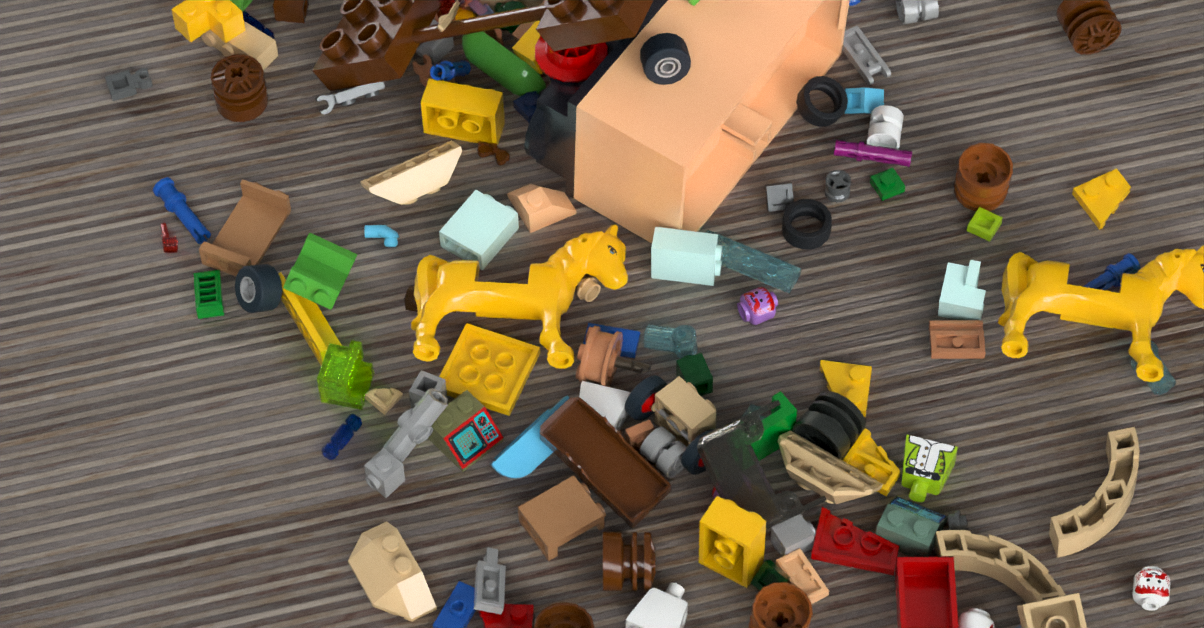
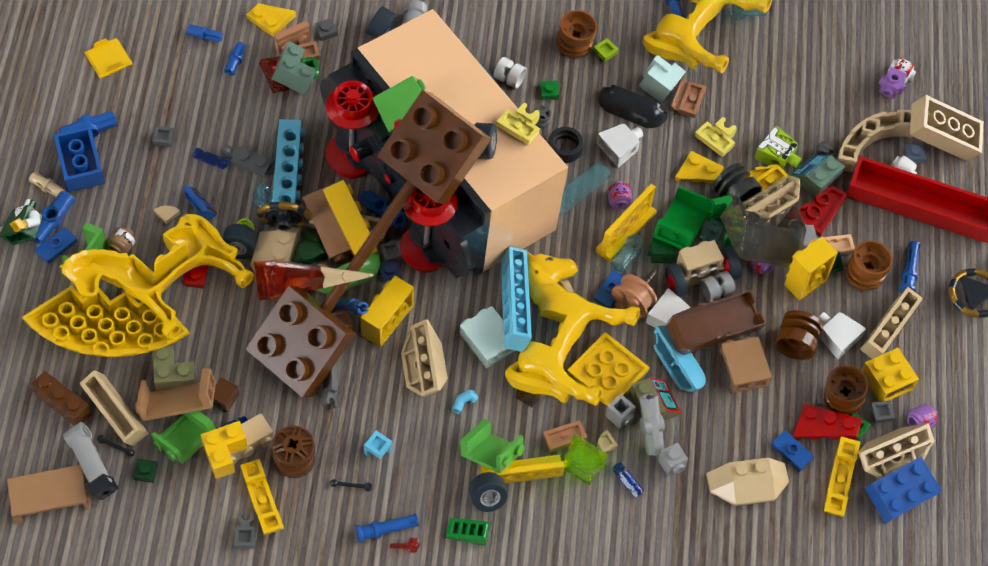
camera: 75 degrees left, 5 degrees up
medium nougat panel [199,180,291,276] -> none
light grey hinge [474,547,506,614] -> none
reddish brown piece [477,141,510,166] -> none
light nougat slope [507,184,576,233] -> none
nougat plate [625,419,654,450] -> none
light aqua brick [651,227,722,286] -> none
magenta pin [834,139,912,167] -> none
tan brick [1049,427,1139,558] -> none
none -> yellow slope [240,459,284,535]
none -> black hinge [330,479,372,491]
none -> medium azure panel [364,430,392,459]
none -> light yellow plate [496,103,540,145]
none -> medium azure brick [501,246,532,352]
none -> nougat plate [542,420,587,453]
none -> yellow fence [595,184,657,262]
none -> white torso [597,124,643,168]
none -> black brick [598,85,667,128]
none -> green panel [653,186,712,249]
none -> light yellow plate [695,117,737,157]
none -> medium lavender brick [878,67,907,99]

